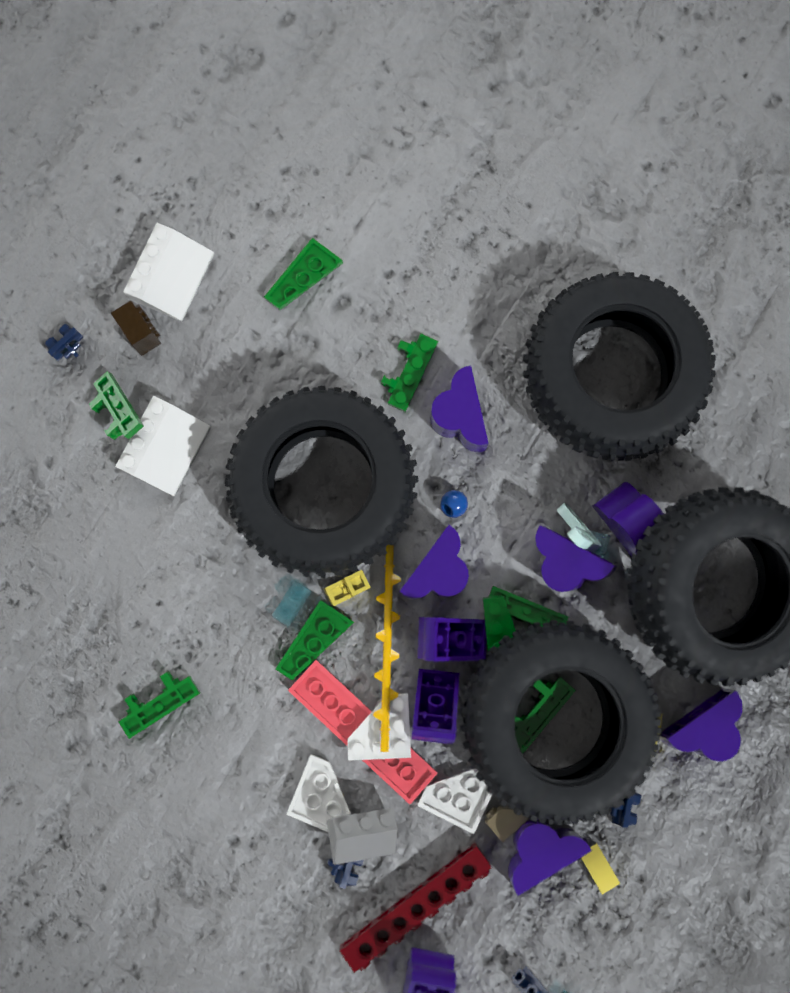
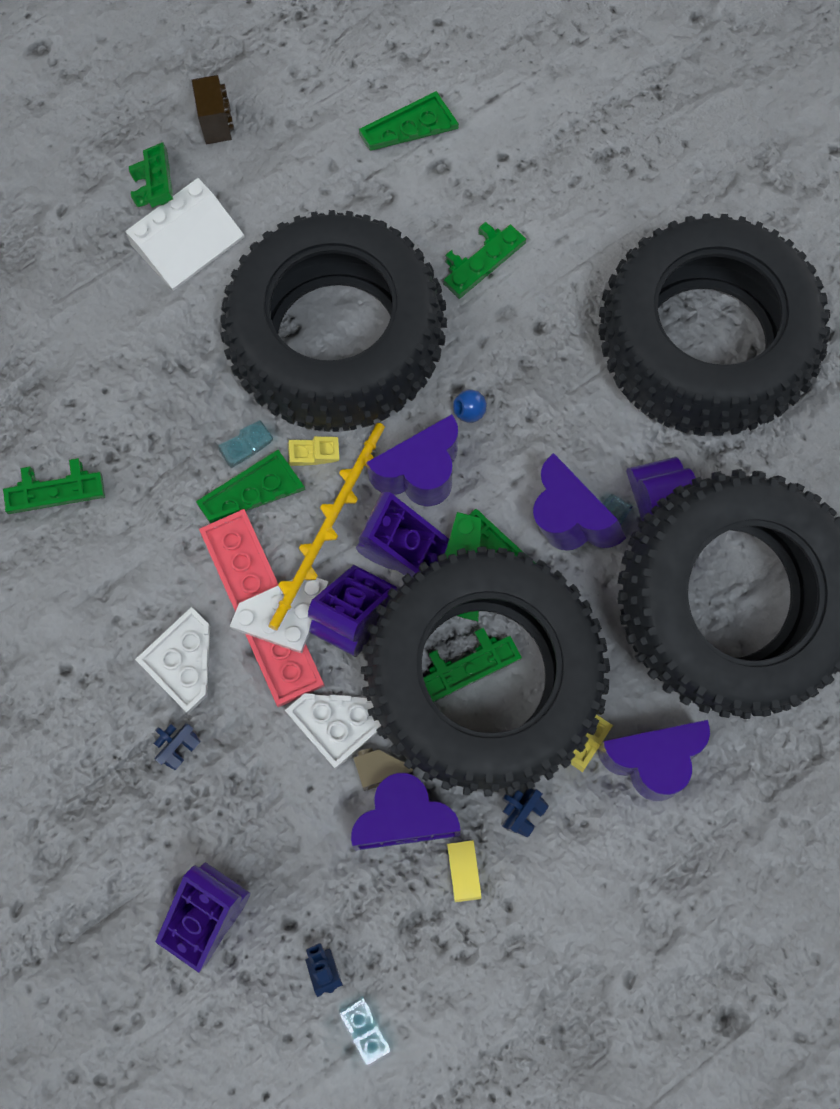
camera: 25 degrees right, 10 degrees down
dark blue hips [45,324,84,361] -> none
white slope [123,223,214,322] -> none
light grey slope [327,808,398,865] -> none
dark red brick [339,843,492,973] -> none
dark purple brick [430,365,489,452] -> none
light aqua beam [557,503,601,553] -> none

